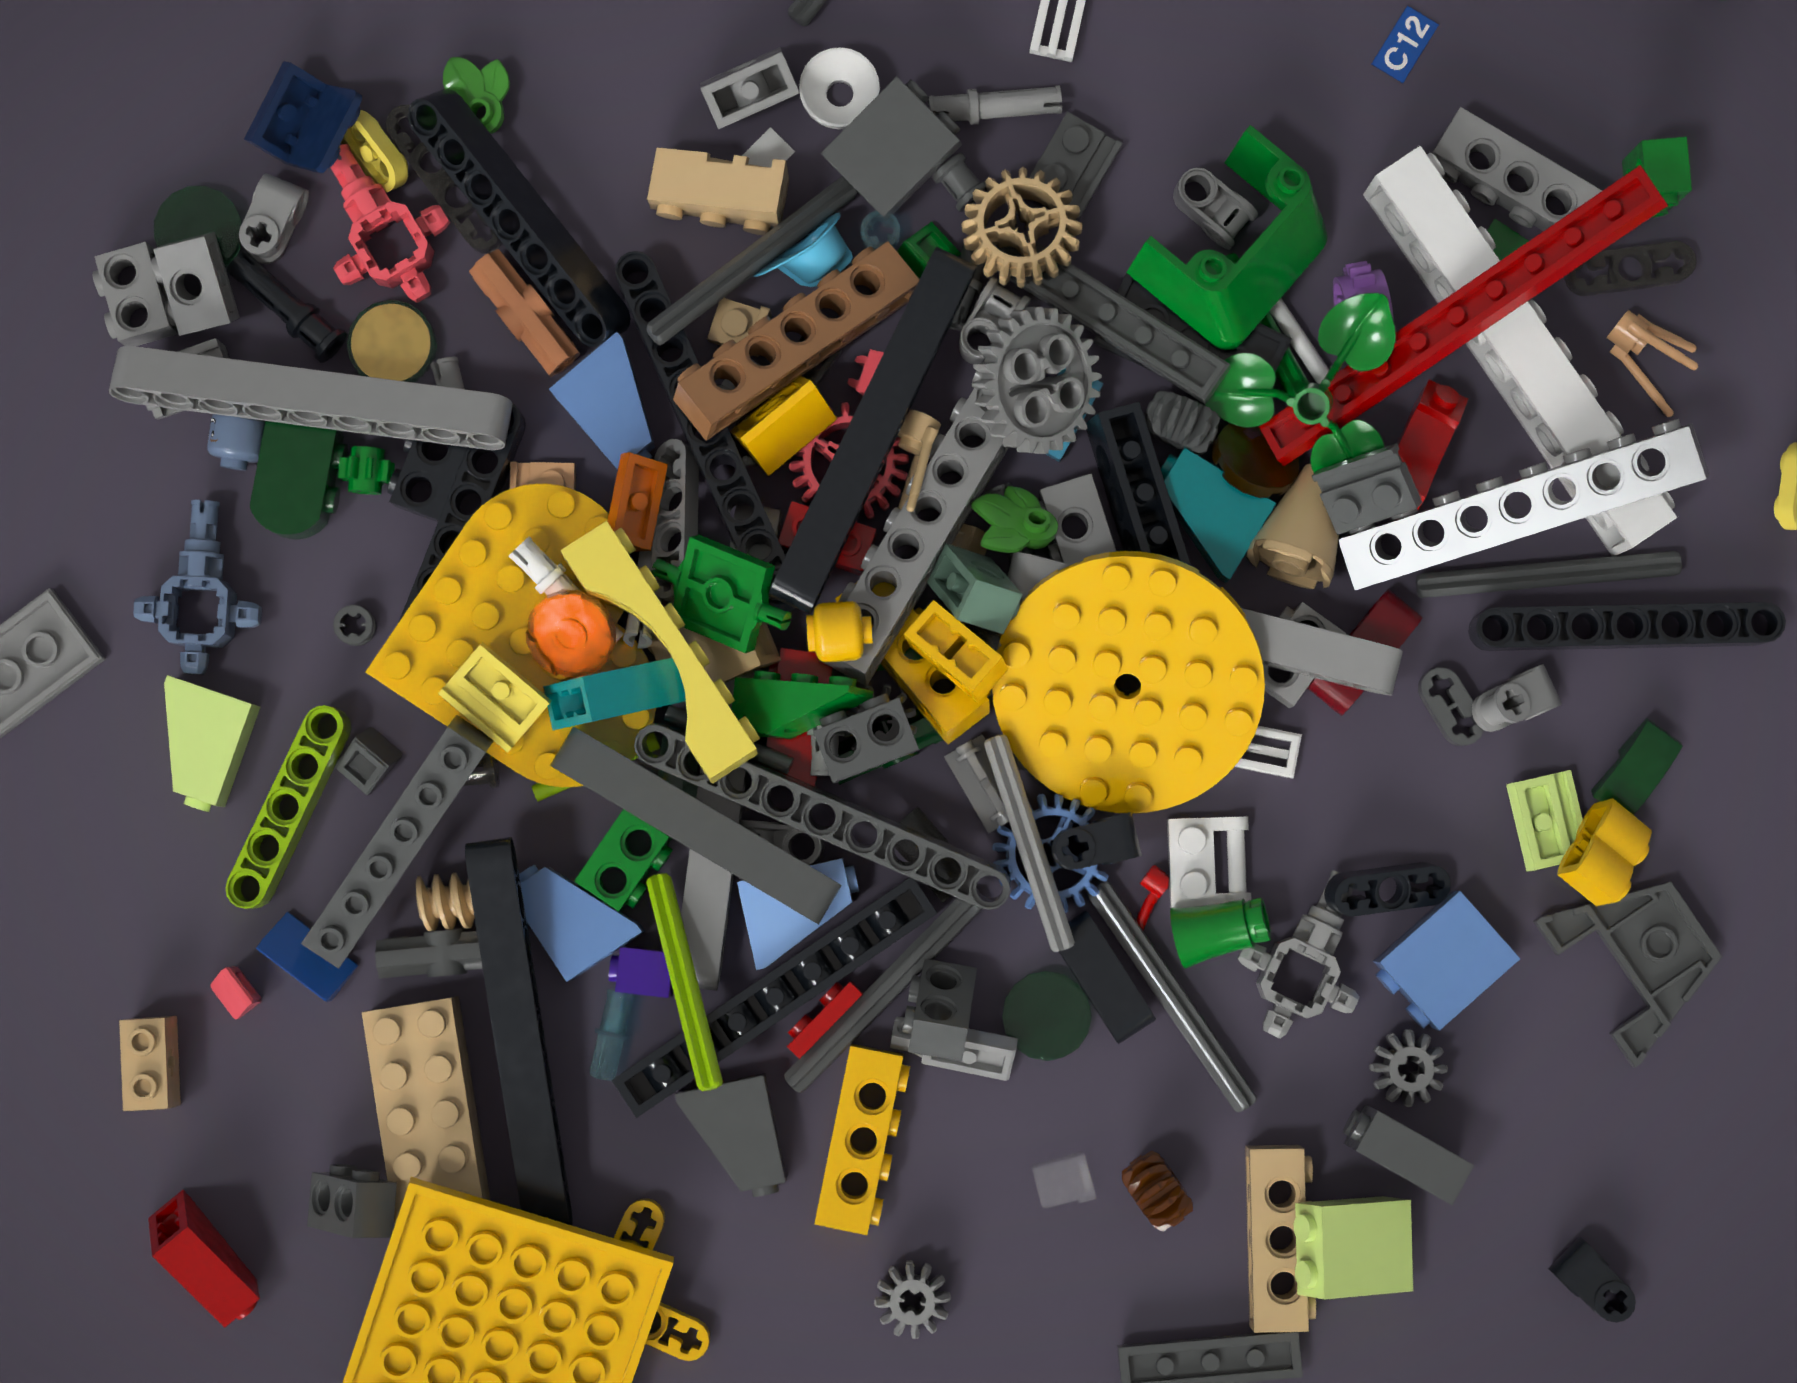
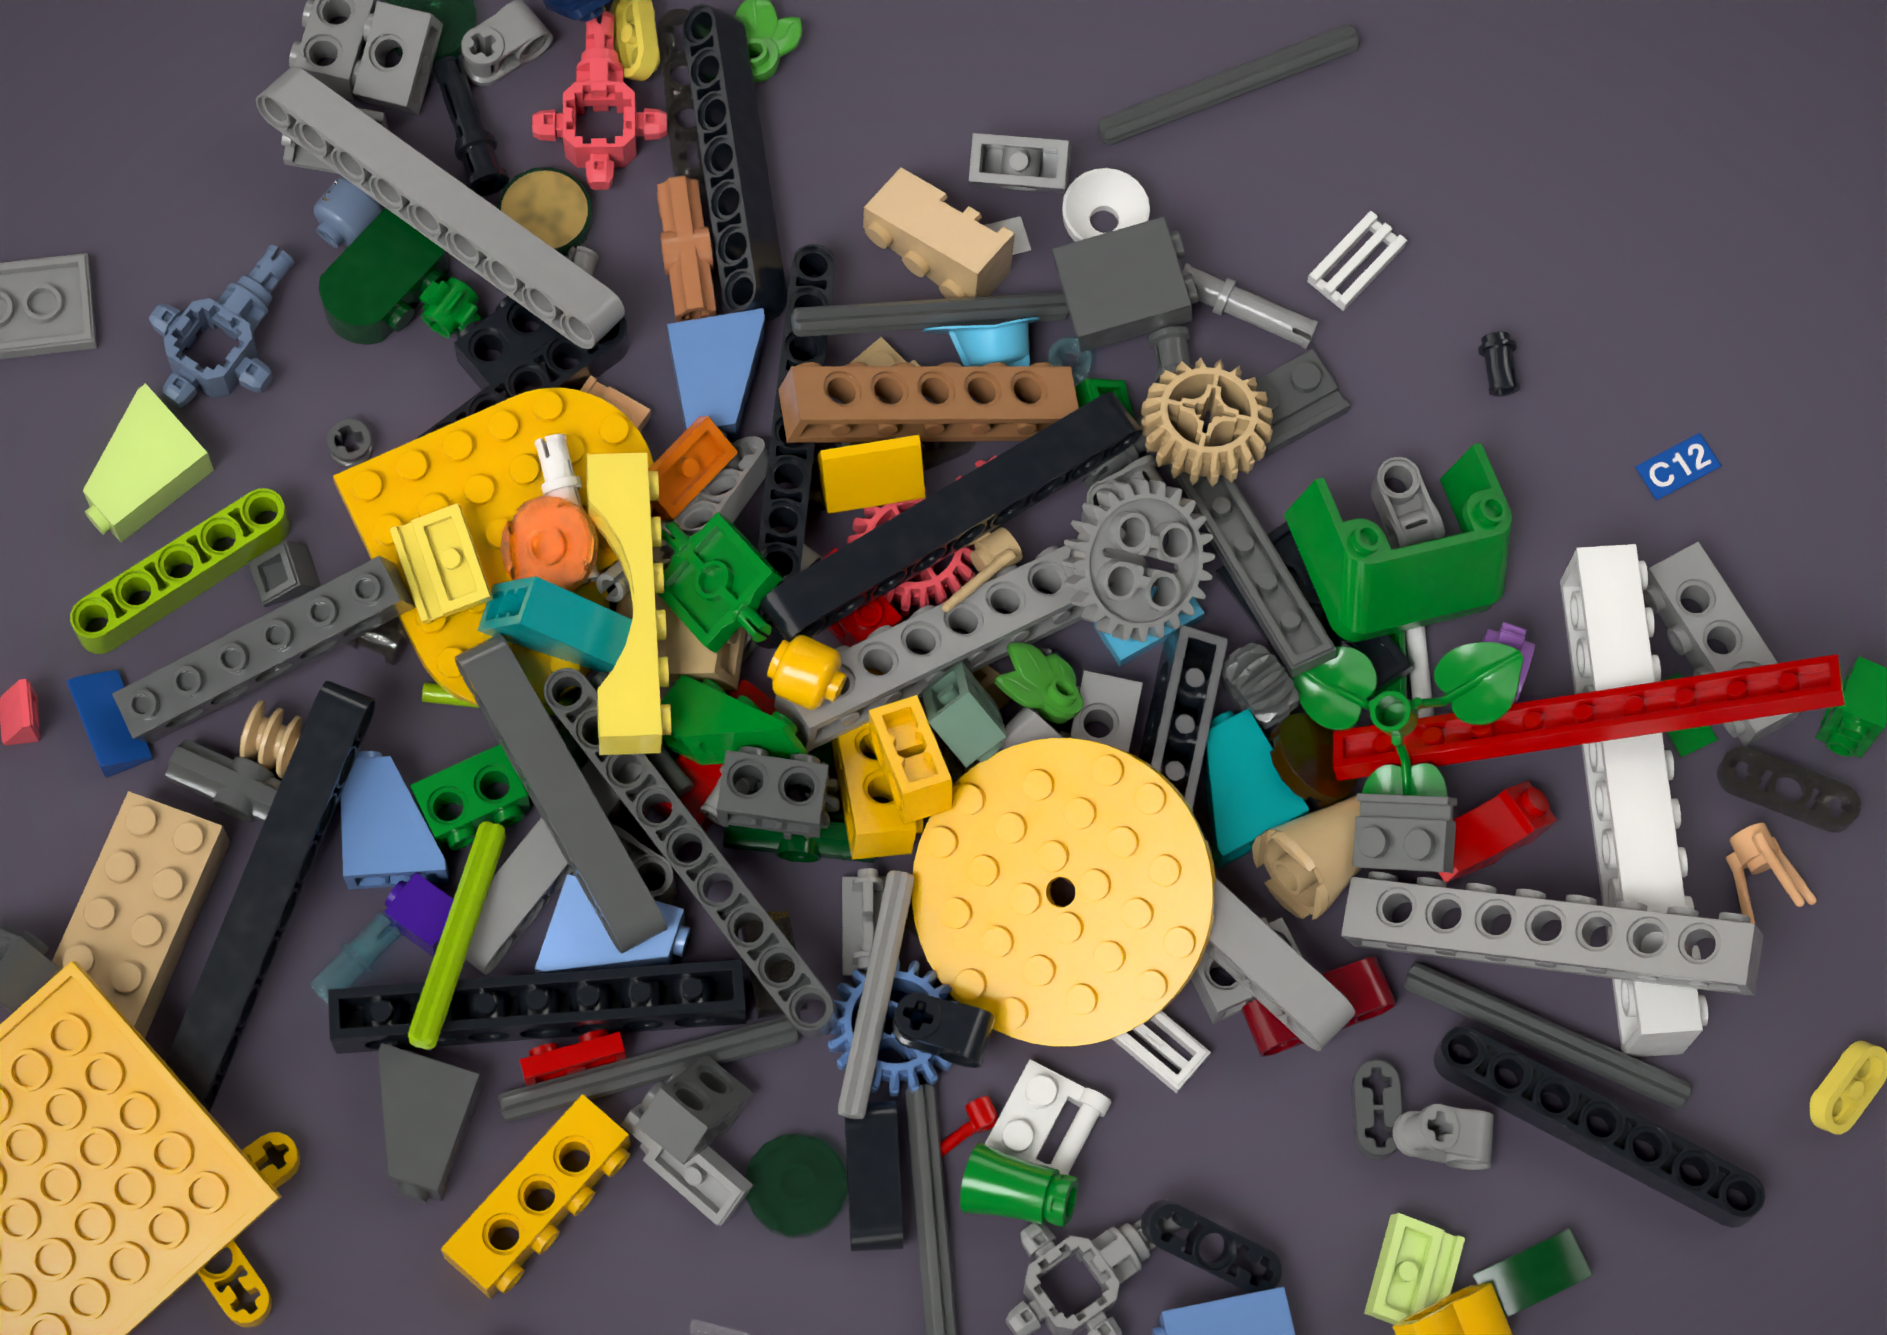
camera: 20 degrees right, 15 degrees down
none -> black pin [1478,332,1520,397]

